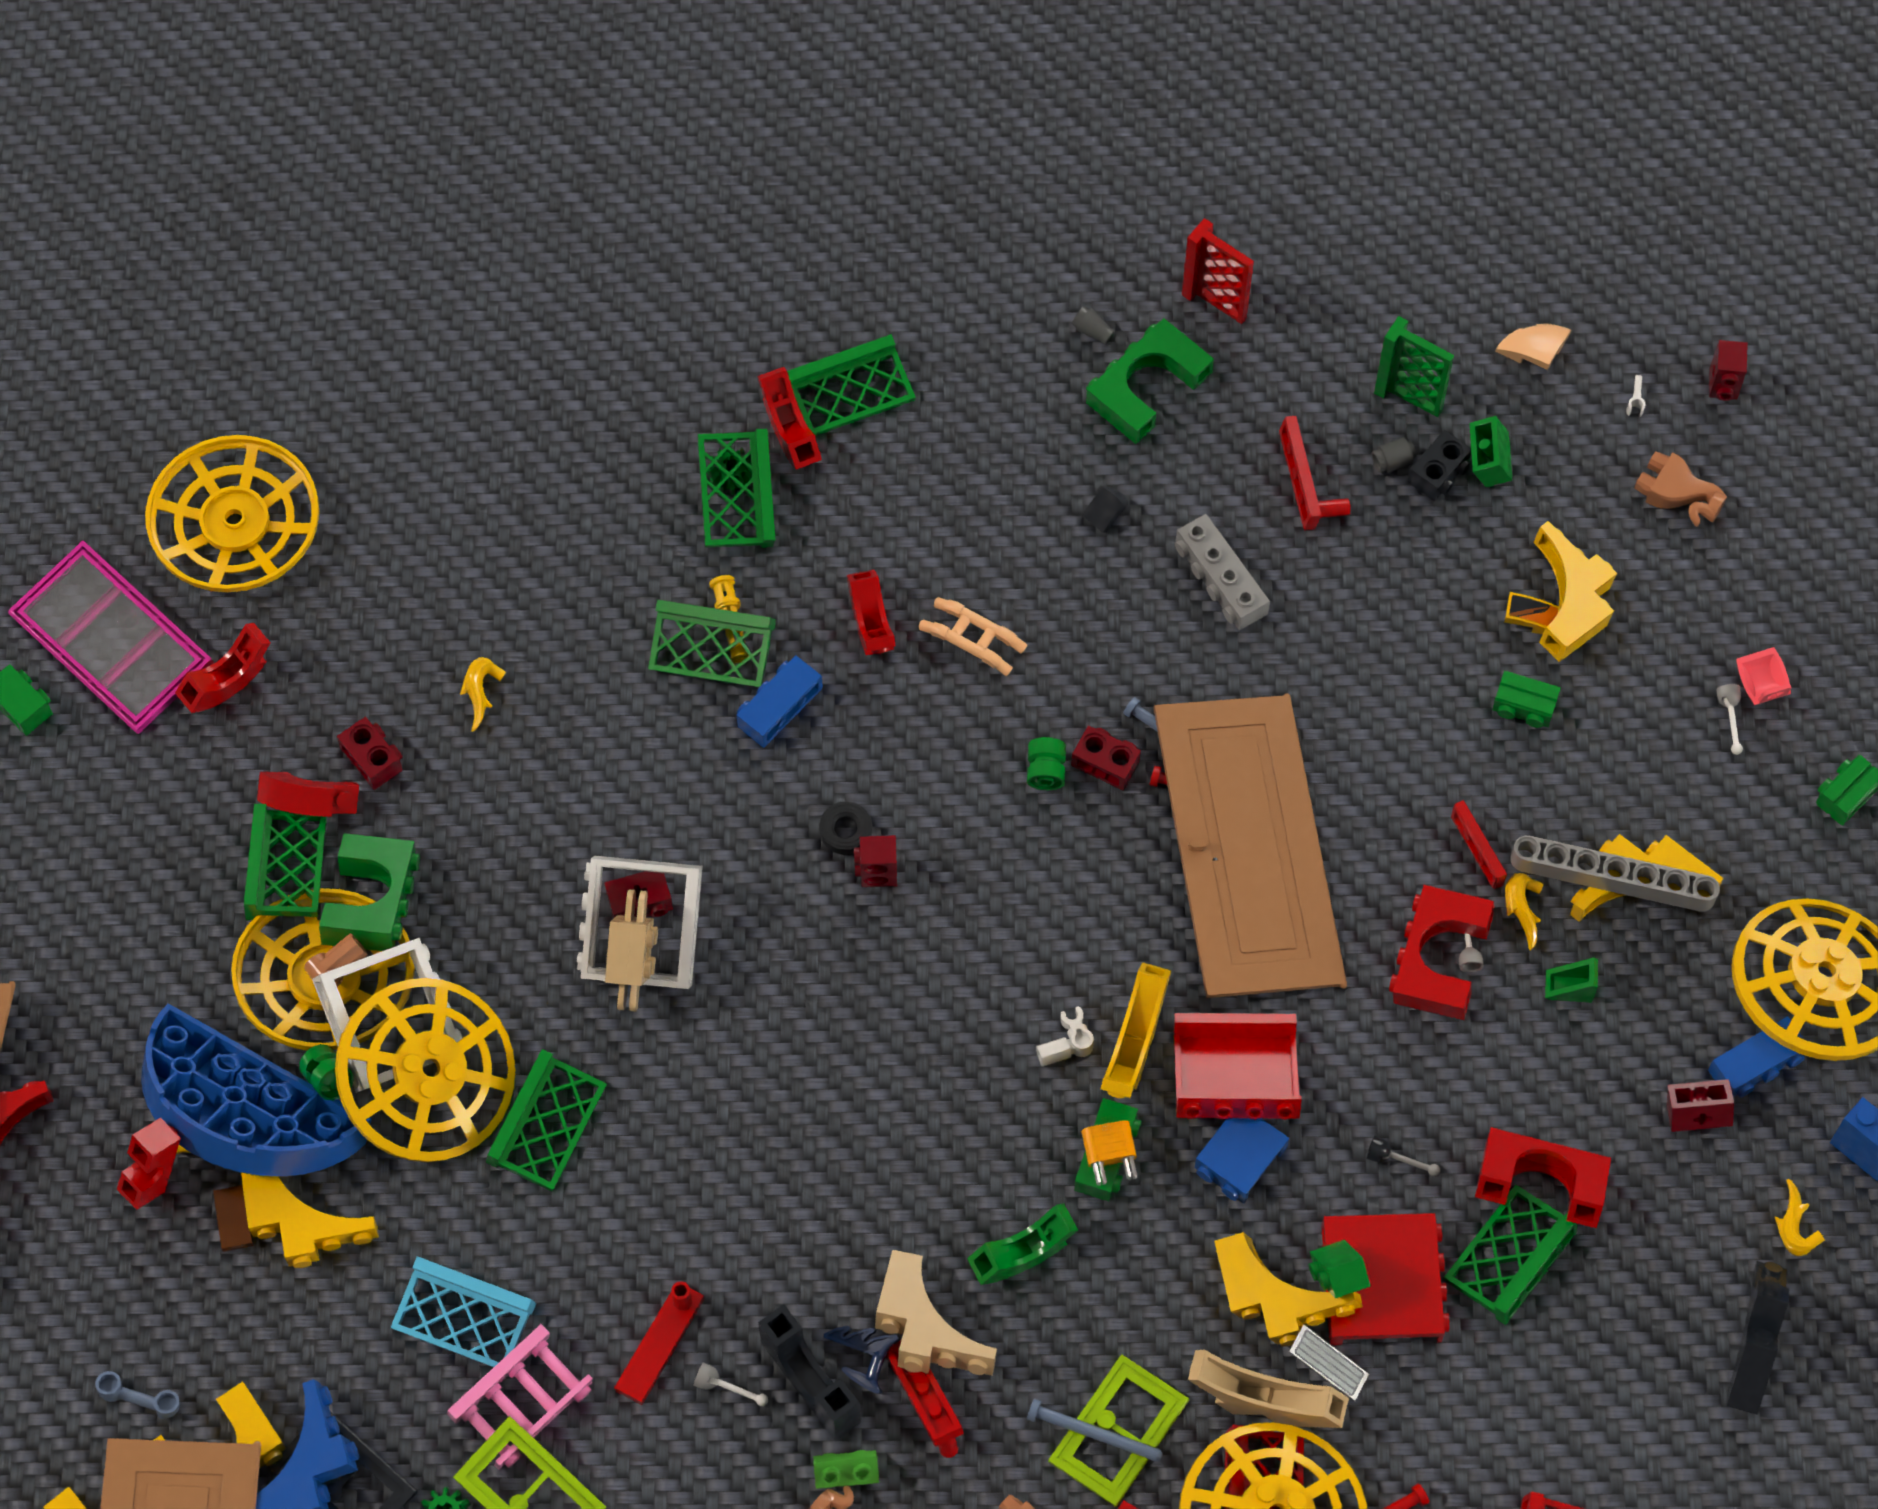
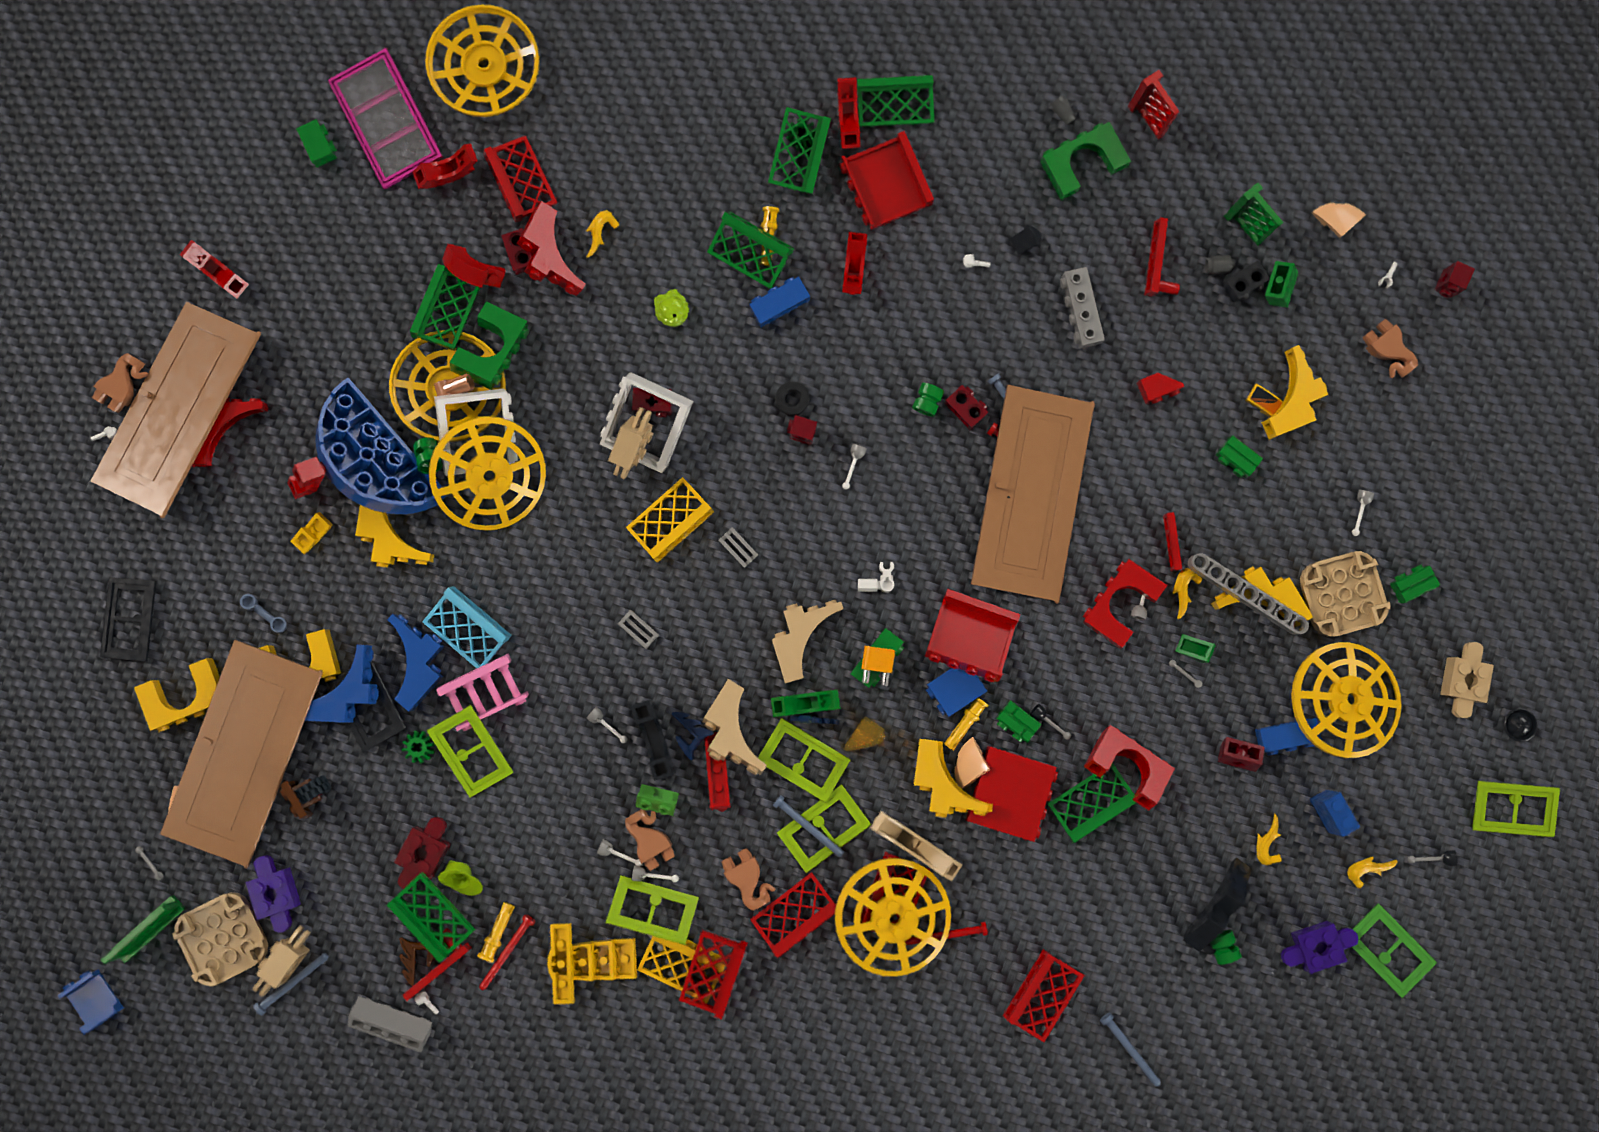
camera: 15 degrees right, 20 degrees up
reddish brown tile [213,1185,254,1252] -> none
green fence [486,1049,607,1192] -> none
red piece [614,1281,705,1405] -> none
light nougat piece [919,597,1028,676] -> none
yellow arch [1101,962,1171,1098] -> none
sticker [1289,1325,1369,1401] -> none
green brick [1309,1239,1371,1299] -> none
coral piece [1736,647,1792,706] -> none
none -> yellow slope [290,512,333,554]
none -> blue arch [387,614,445,712]
none -> red fence [484,135,557,223]
none -> arch [517,201,586,296]
none -> light grey tile [618,610,659,649]
none -> yellow fence [626,477,714,563]
none -> lime hair [654,289,689,327]
none -> light grey tile [718,527,758,568]
none -> lime door [758,718,851,803]
none -> tan arch [772,600,843,683]
none -> dark blue piece [790,715,840,725]
none -> red panel [840,131,934,230]
none -> hinge [842,444,867,489]
none -> clear yellow slope [843,716,886,751]
none -> yellow pin [944,698,989,751]
none -> light nougat brick [954,737,990,789]
none -> white hand [963,254,990,267]
none -> green brick [995,700,1041,743]
none -> red slope [1137,373,1185,405]
none -> light grey hinge [1169,660,1202,688]
none -> green wheel [1210,930,1242,965]
none -> tan tile [1300,551,1390,637]

